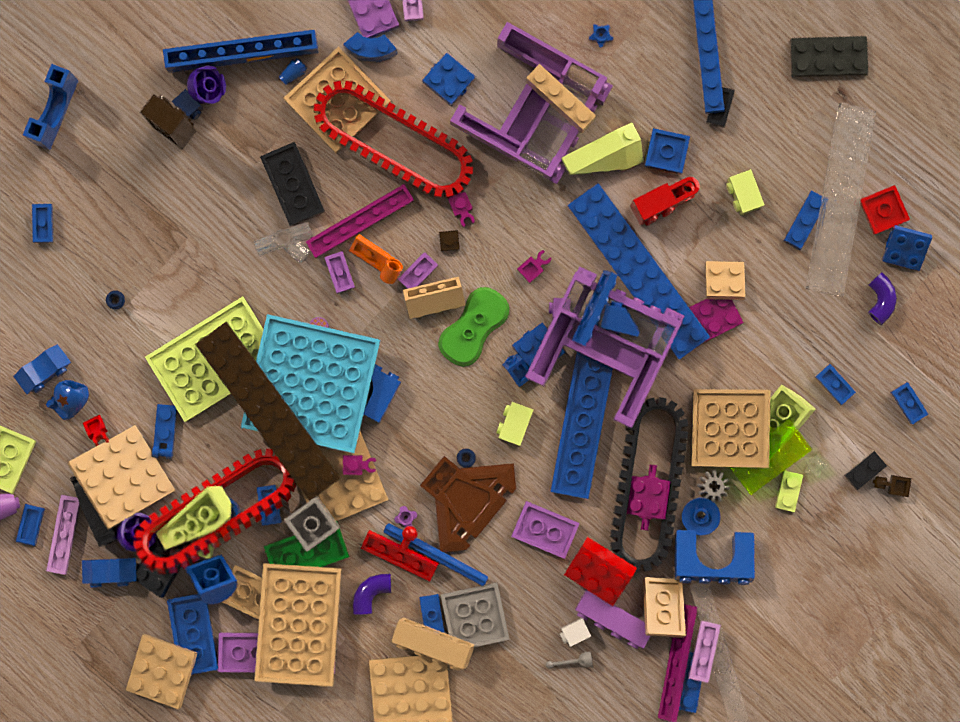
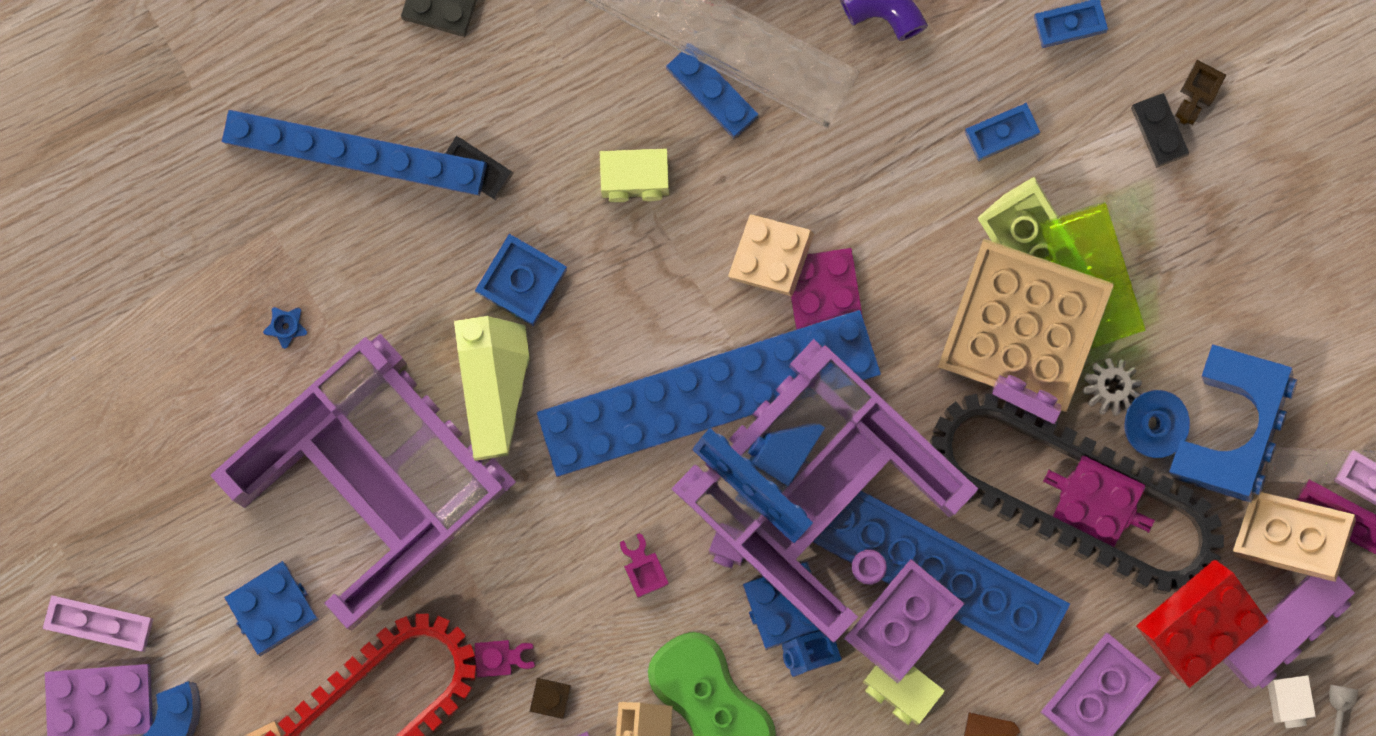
camera: 65 degrees left, 5 degrees down
tan brick [526,64,596,134] -> none
red brick [630,177,700,226] -> none
yellowish green plate [775,470,803,512] -> none
none -> medium lavender plate [844,559,964,683]
none -> medium lavender tile [852,550,886,585]
none -> medium lavender plate [992,375,1061,424]

